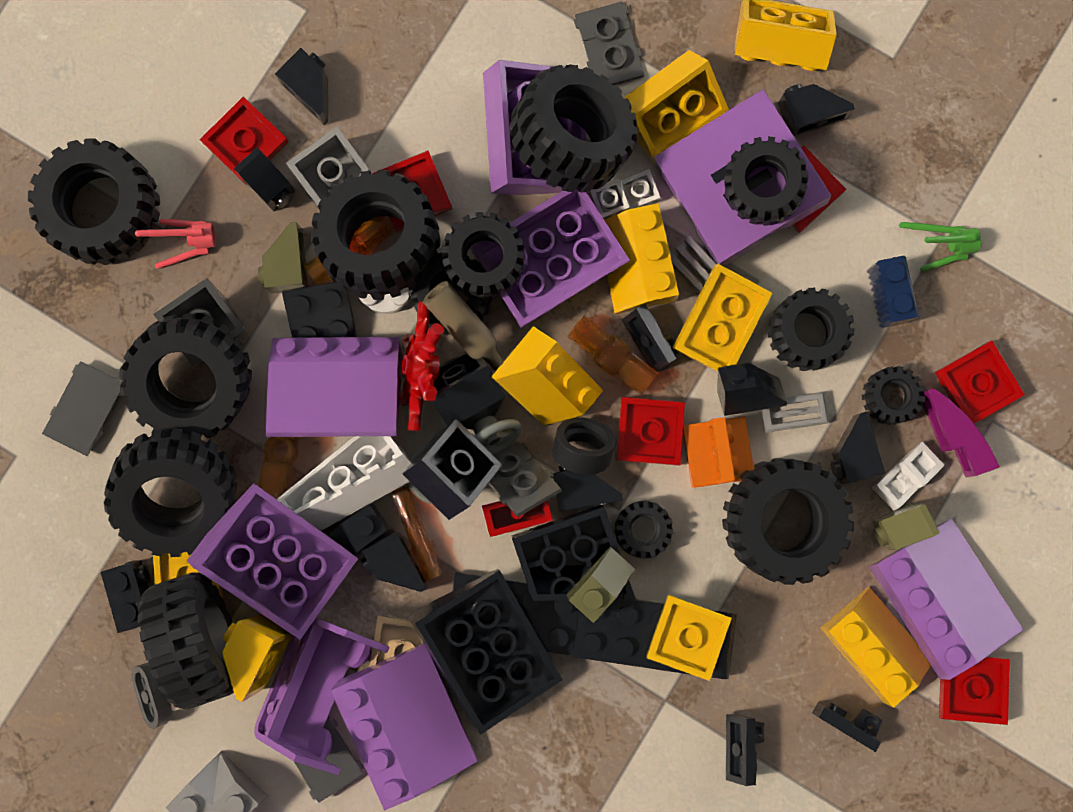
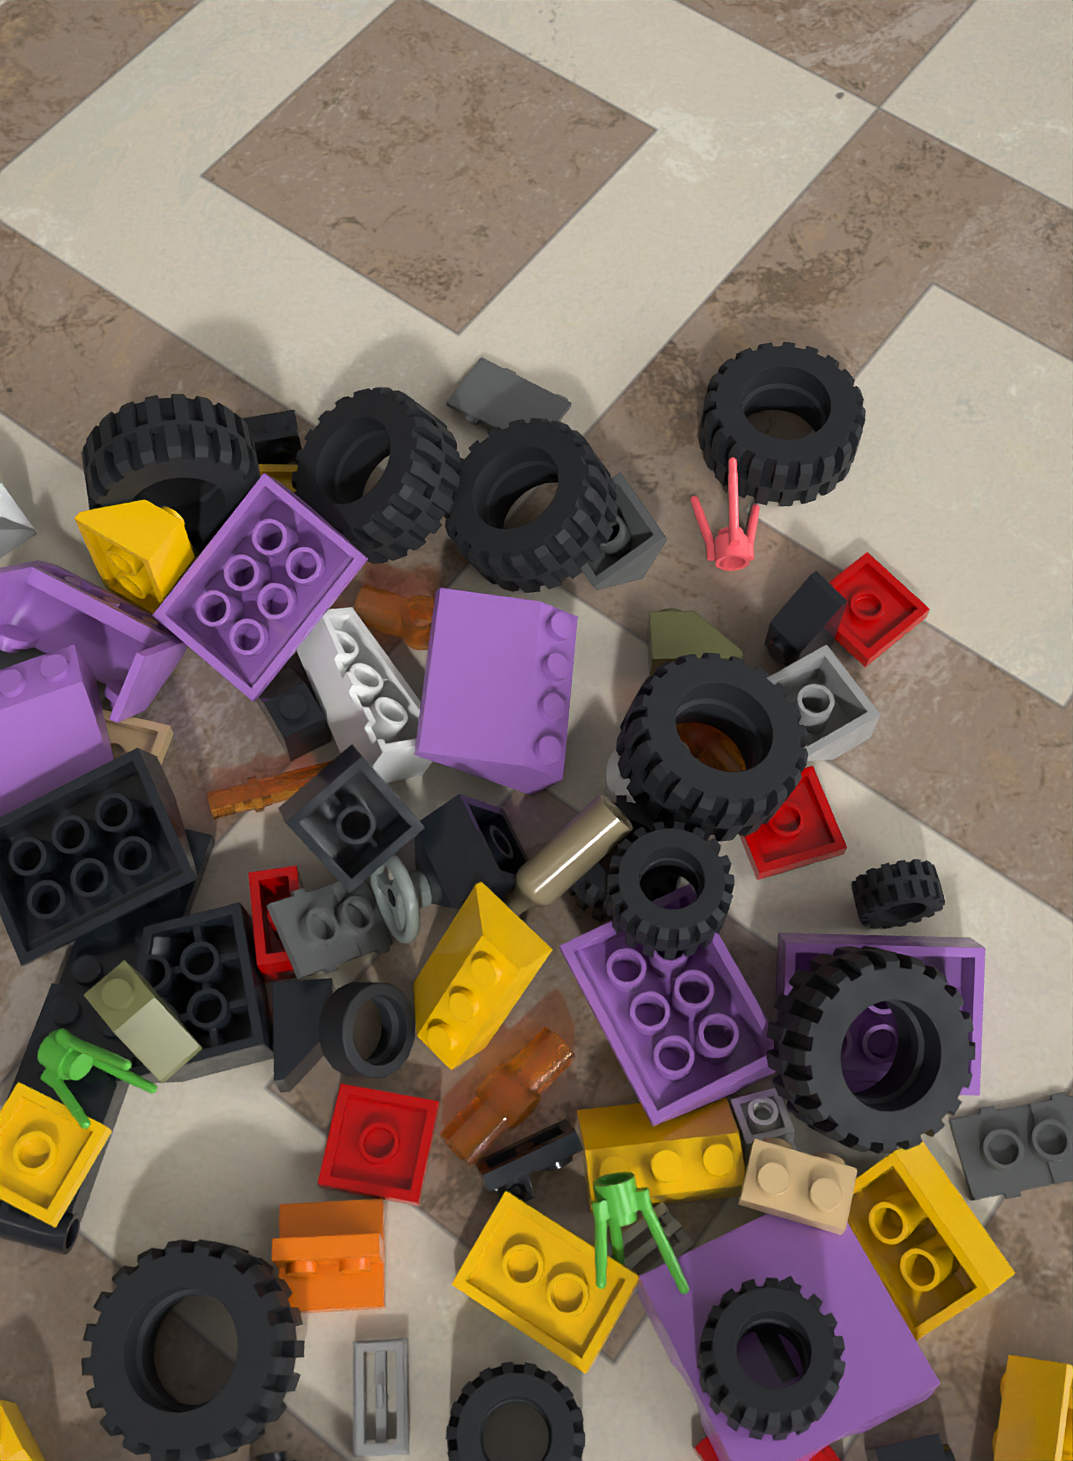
camera: 90 degrees right, 20 degrees down
black slope [275,48,328,125] -> none
black plate [282,281,358,338] -> none
black slope [361,532,429,592] -> none
red piece [400,302,444,431] -> none
black tyre [614,501,674,559] -> none
black slope [717,363,787,416] -> none
none -> bright green plant [38,1029,157,1129]
none -> bright green plant [591,1172,689,1294]
none -> tan bracket [738,1137,858,1235]
none -> black tyre [851,859,945,929]

